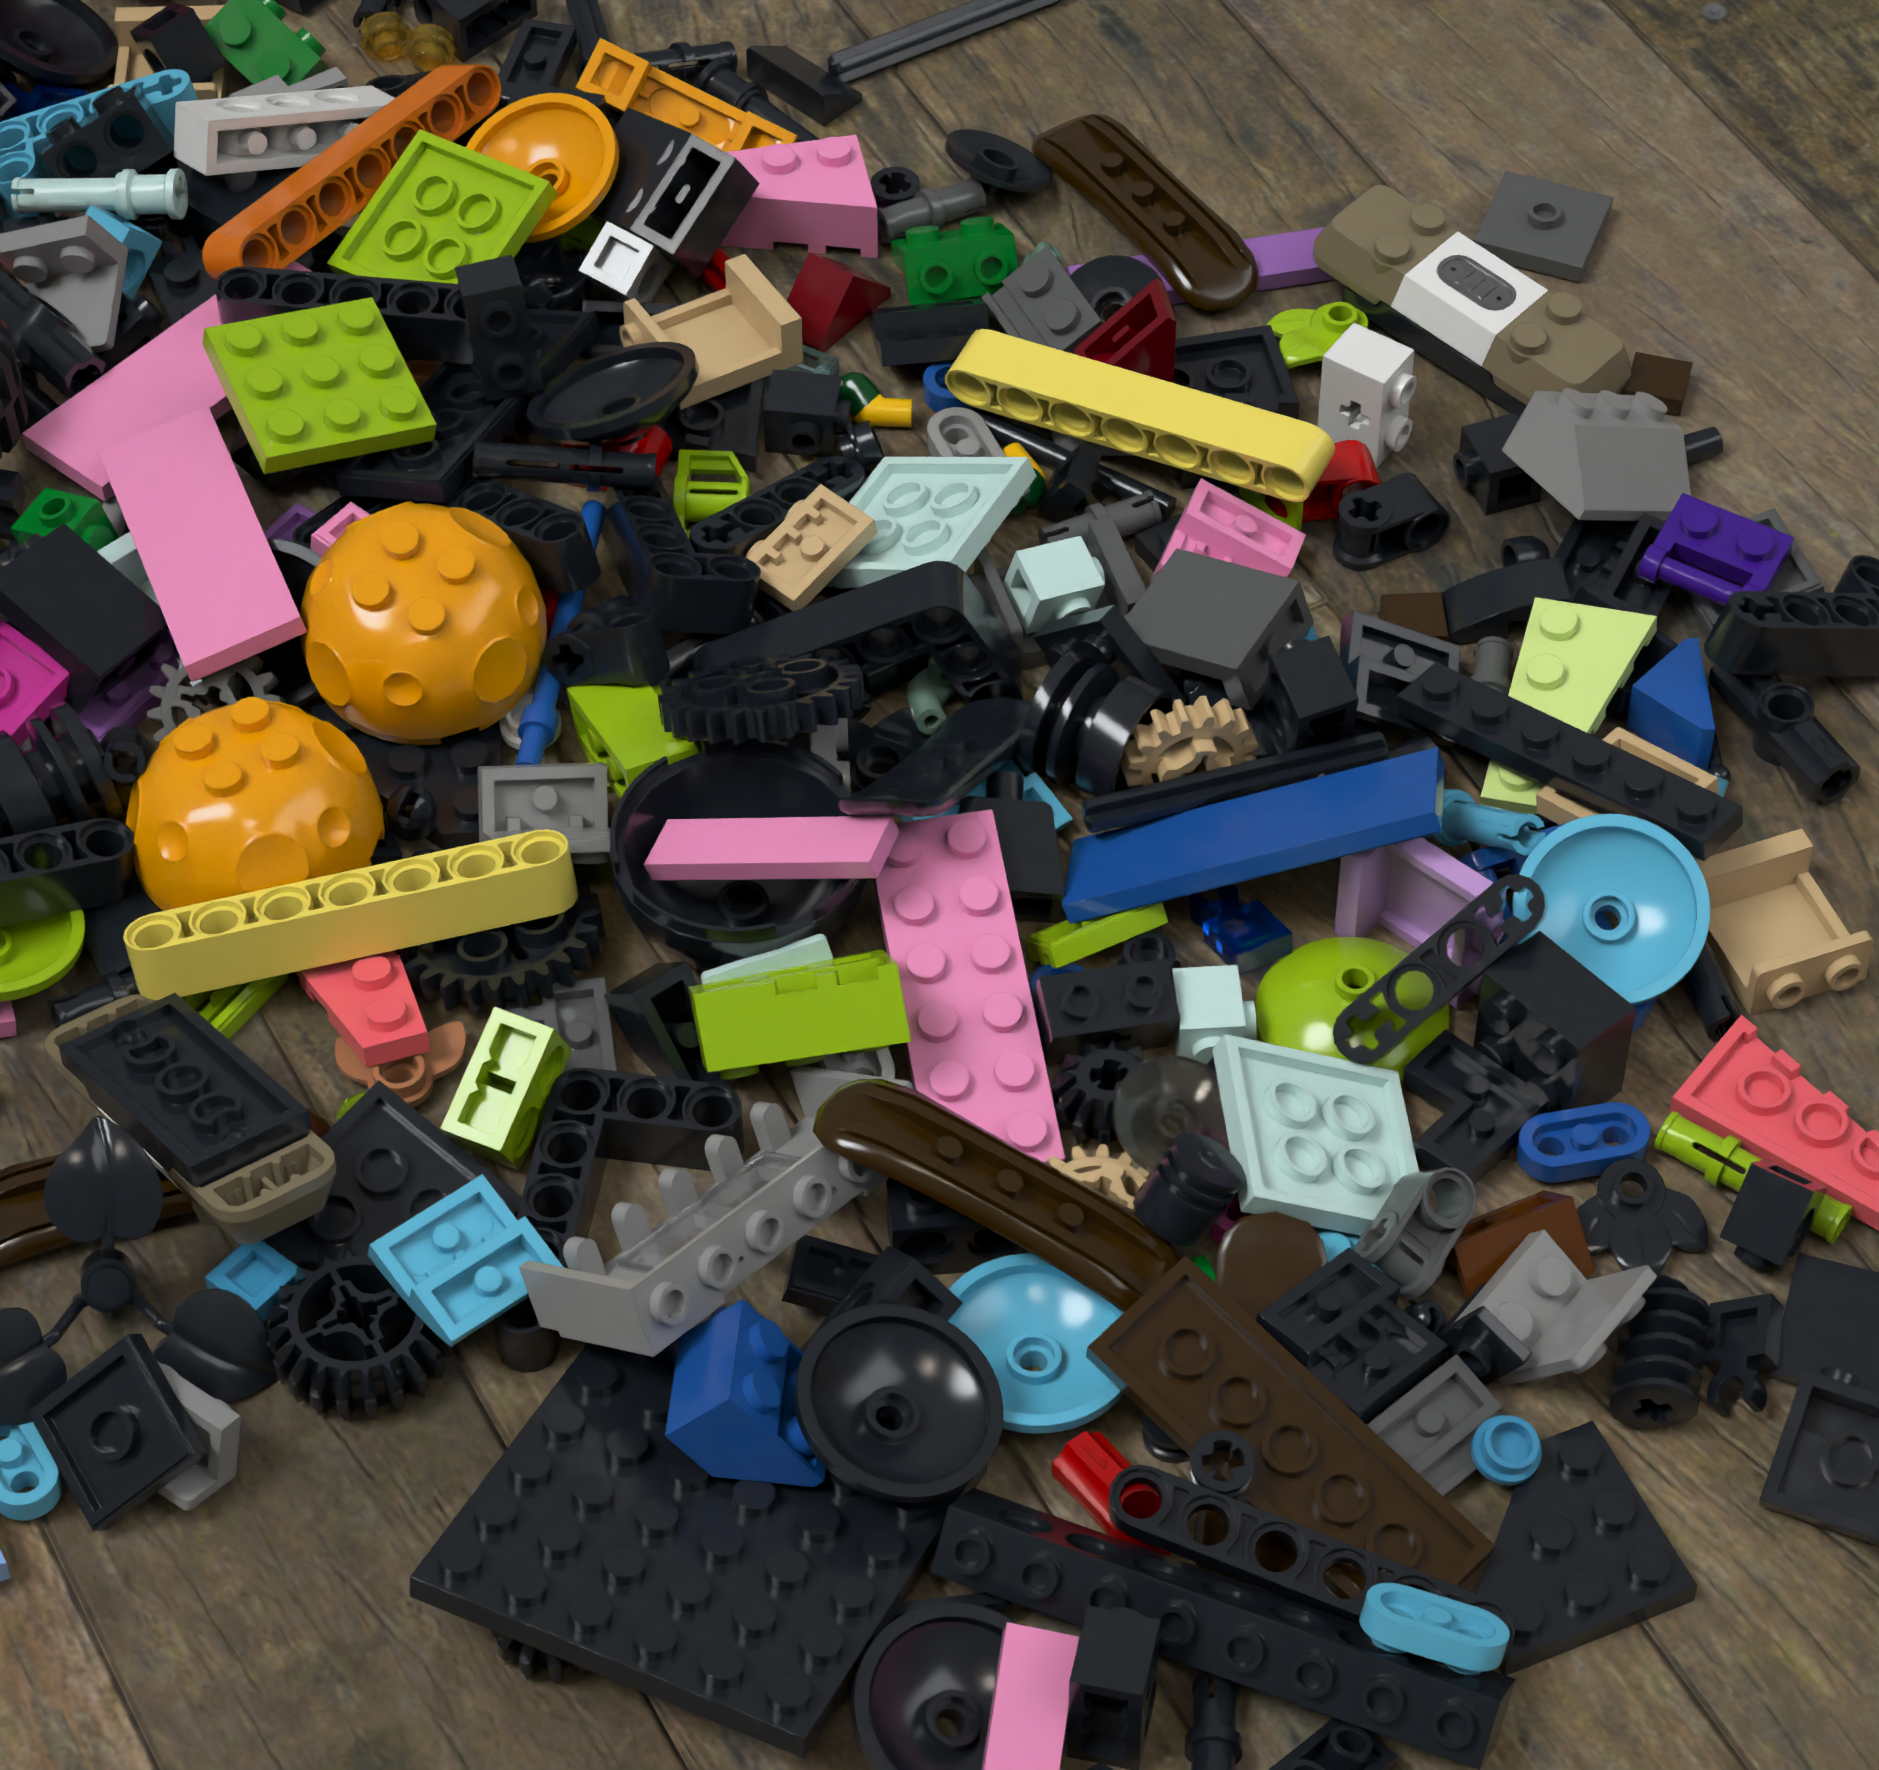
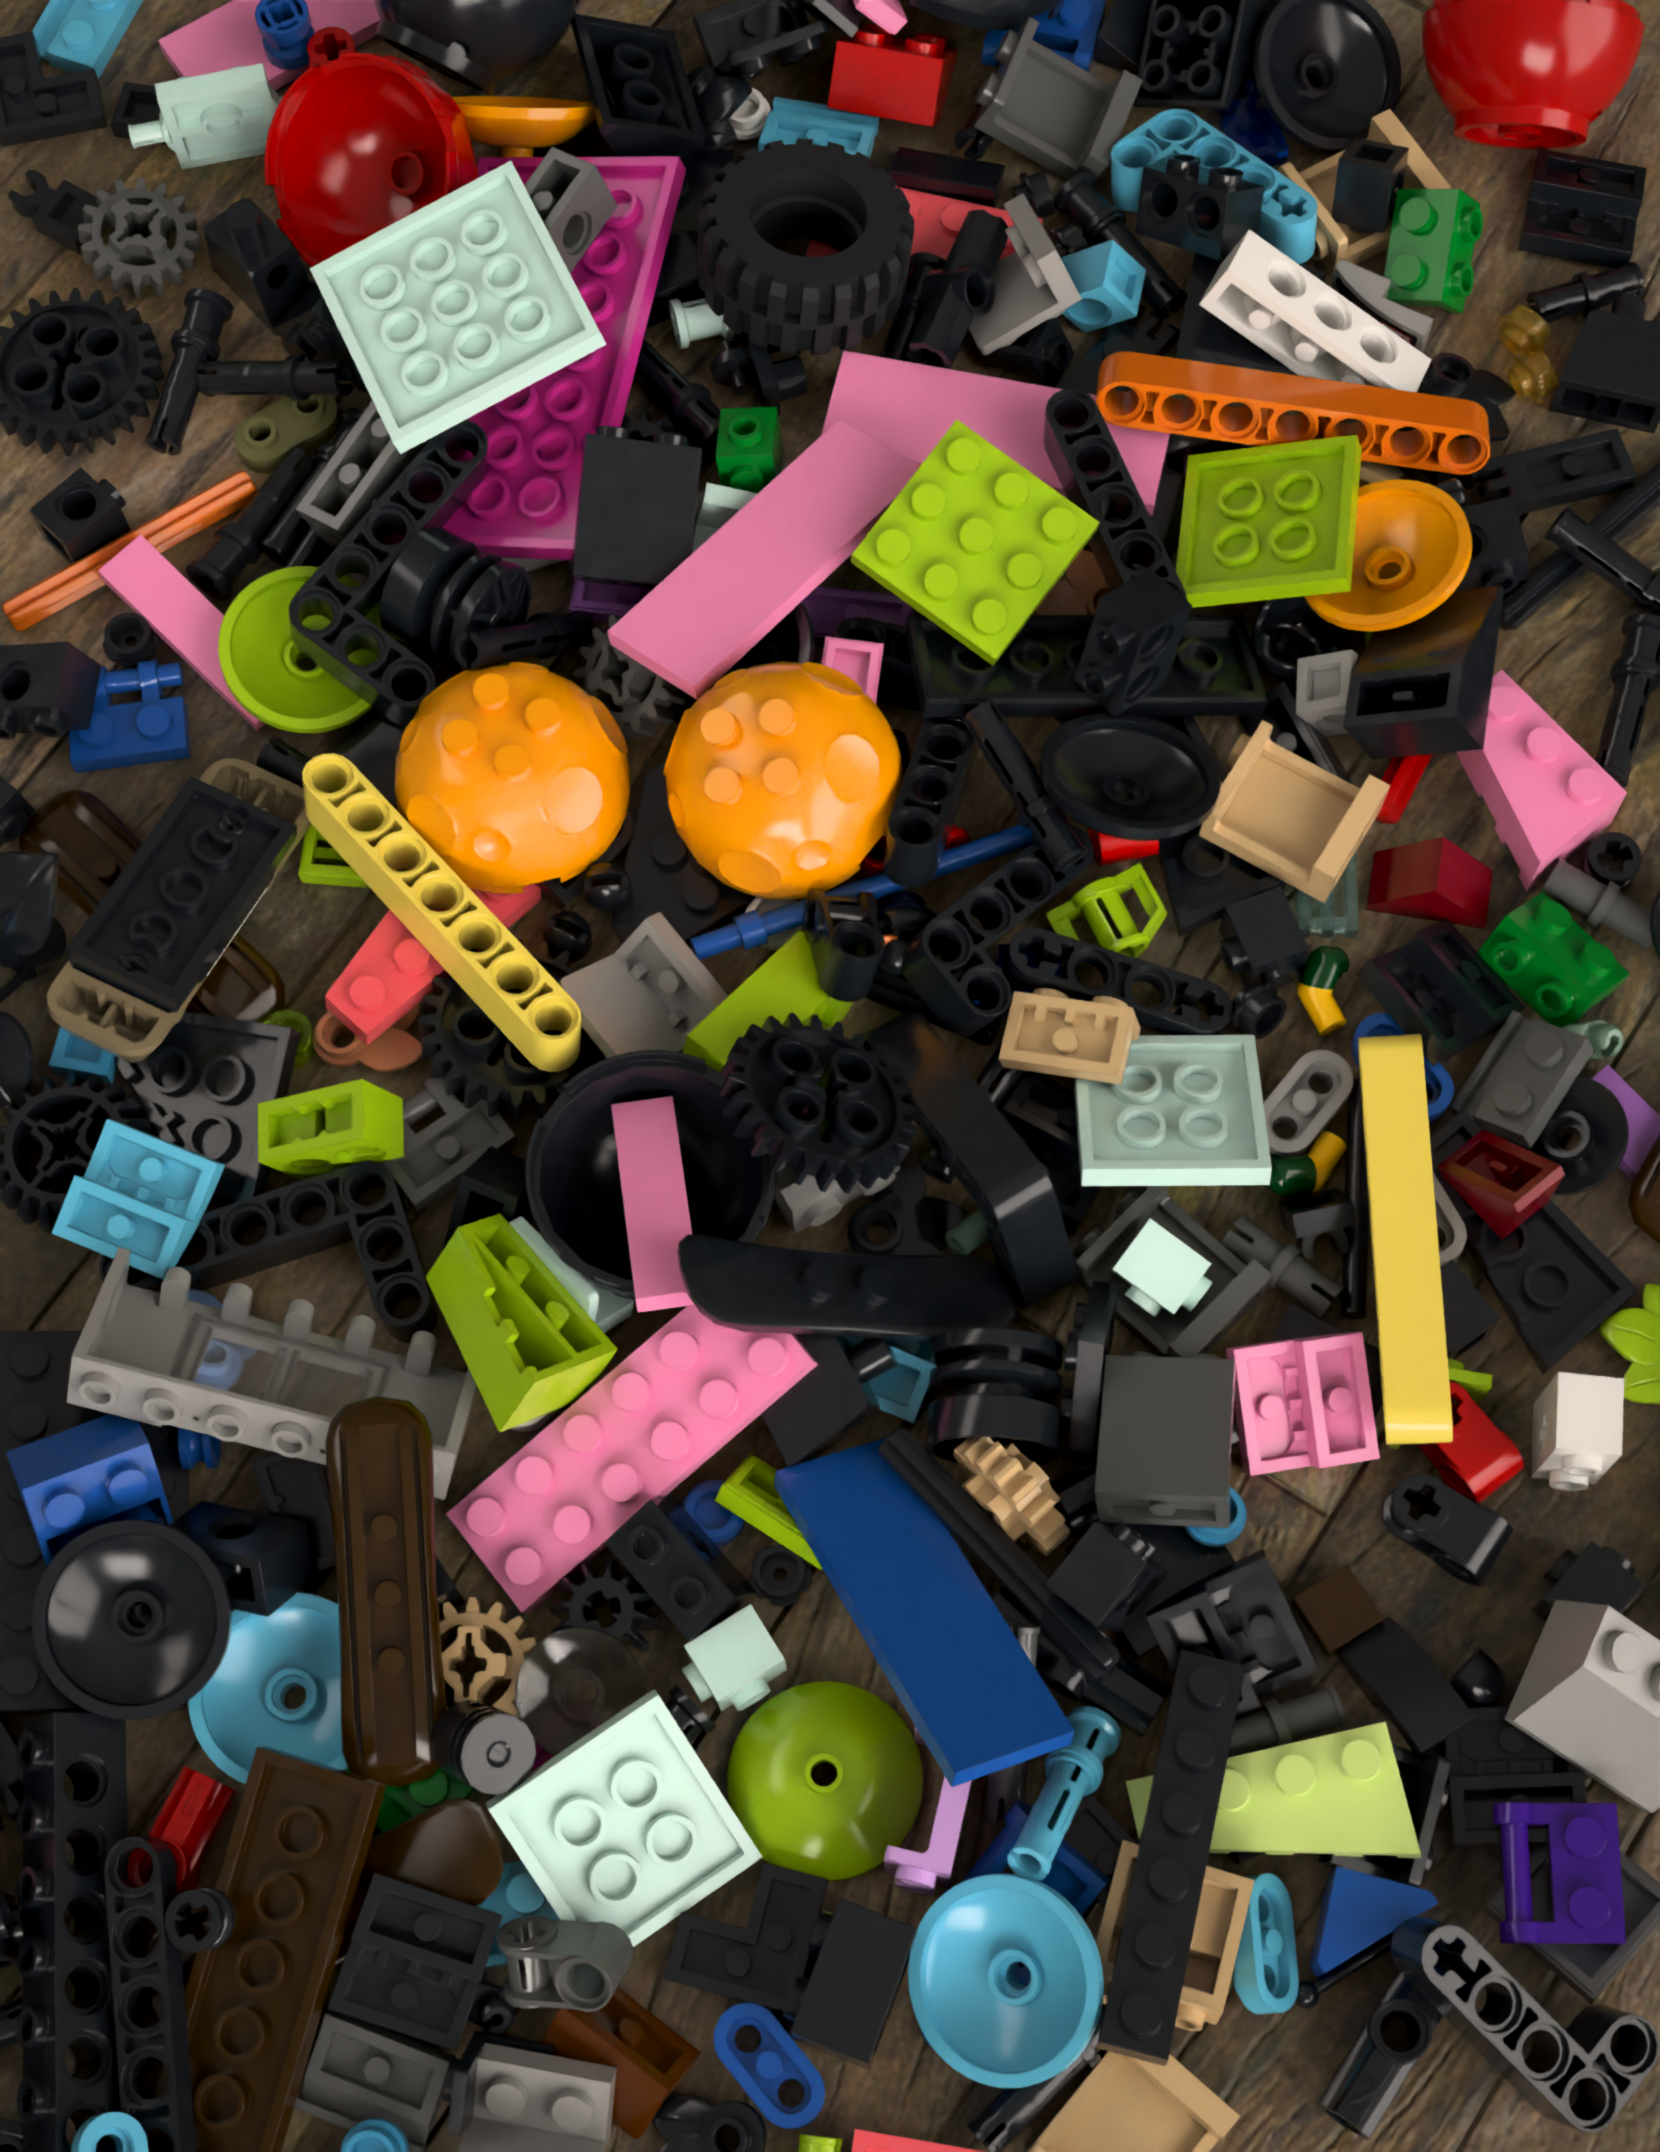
camera: 65 degrees right, 20 degrees up
light aqua pin [11,169,188,220] -> none
light orange slope [576,38,798,152] -> none
clear blue plate [1189,884,1293,975] -> none
black beam [1333,874,1548,1063] -> none

